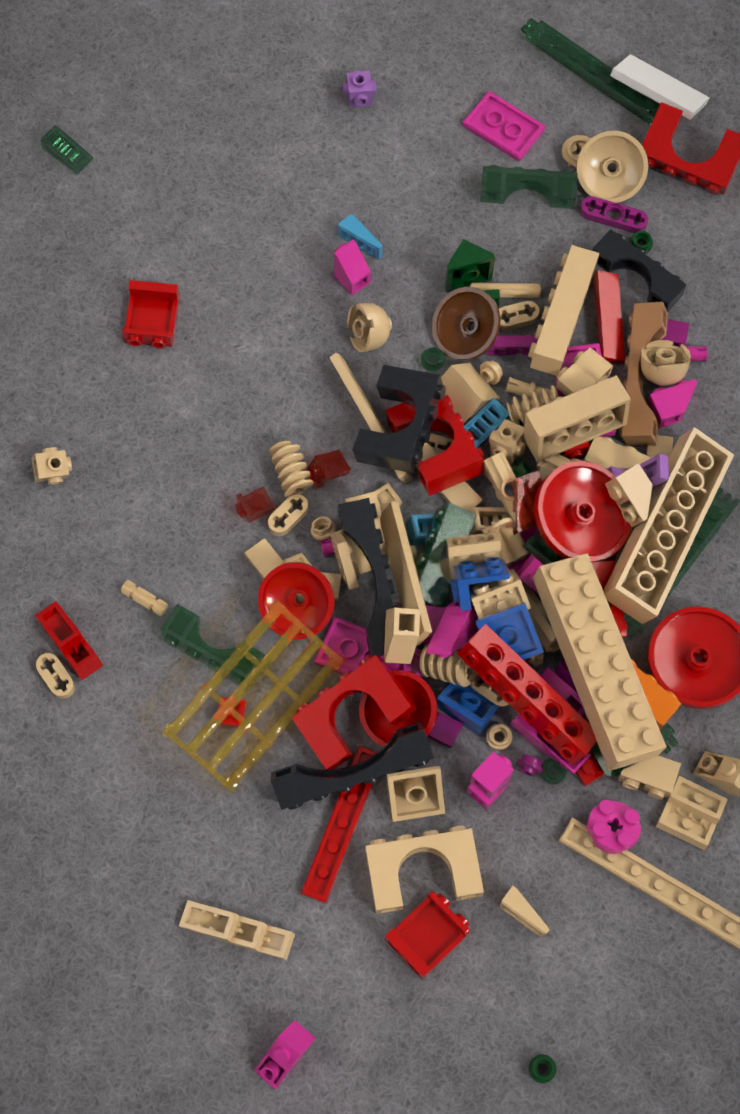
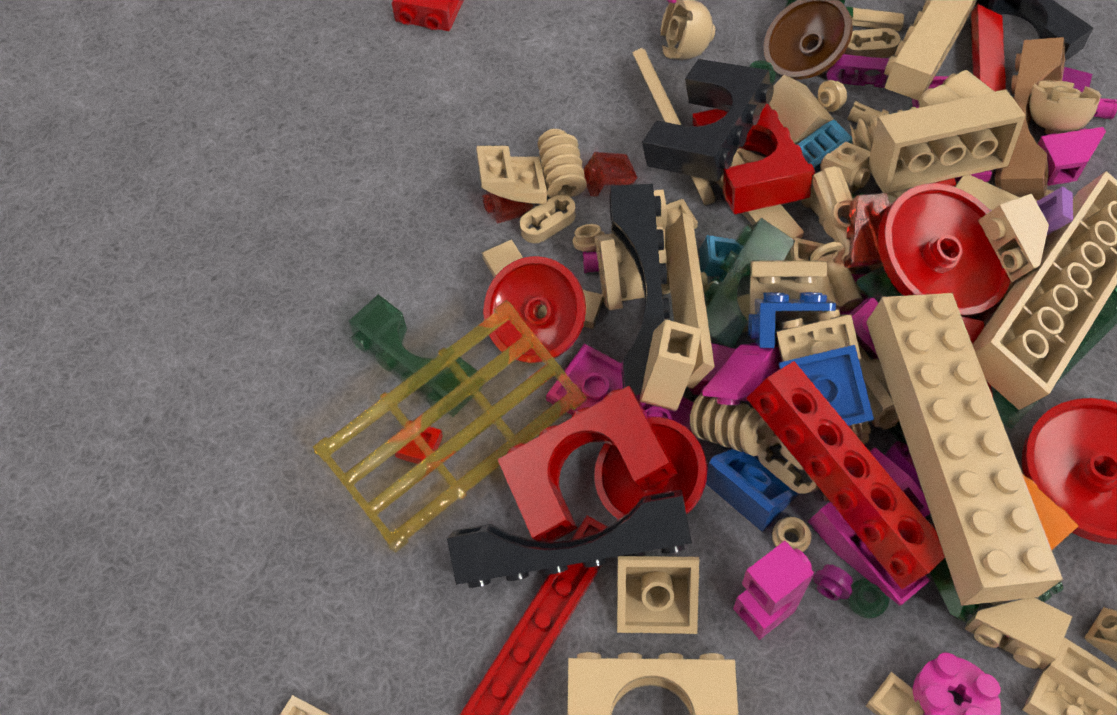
camera: 15 degrees right, 10 degrees down
tan brick [31,447,72,485] -> none
red slope [35,601,103,681] -> none
tan beam [36,653,75,699] -> none
tan axle [121,580,168,616] -> none
magenta tile [428,713,463,749] -> none
red plate [575,751,605,787] -> none
none -> tan slope [476,146,547,204]

